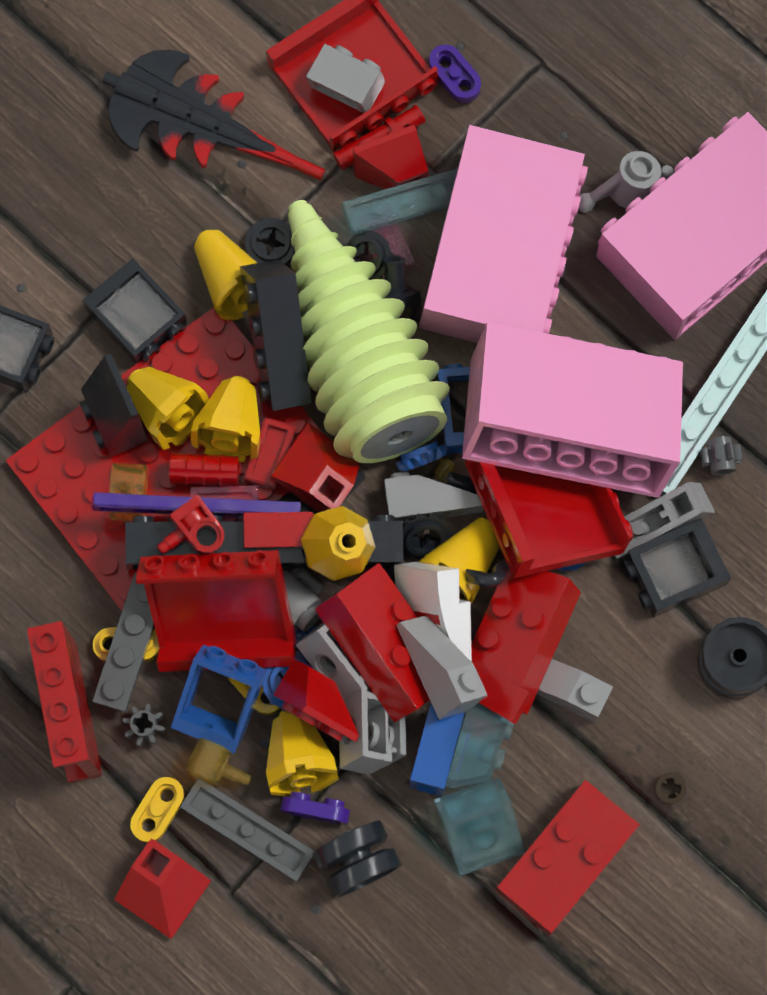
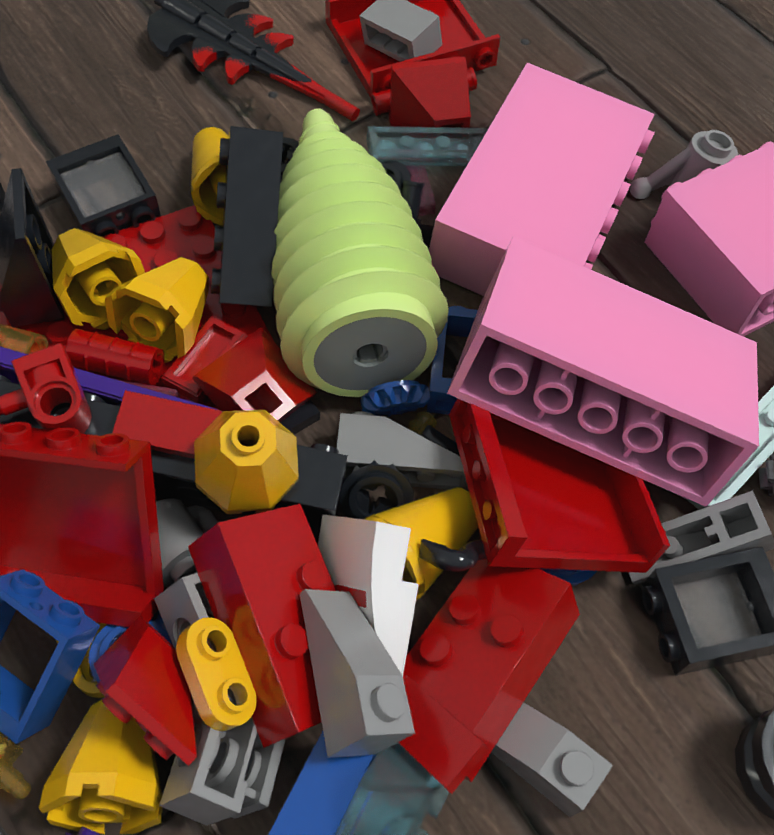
camera: 10 degrees right, 15 degrees down
dark purple plate [429,44,481,103] -> none
none -> yellow plate [176,617,257,731]

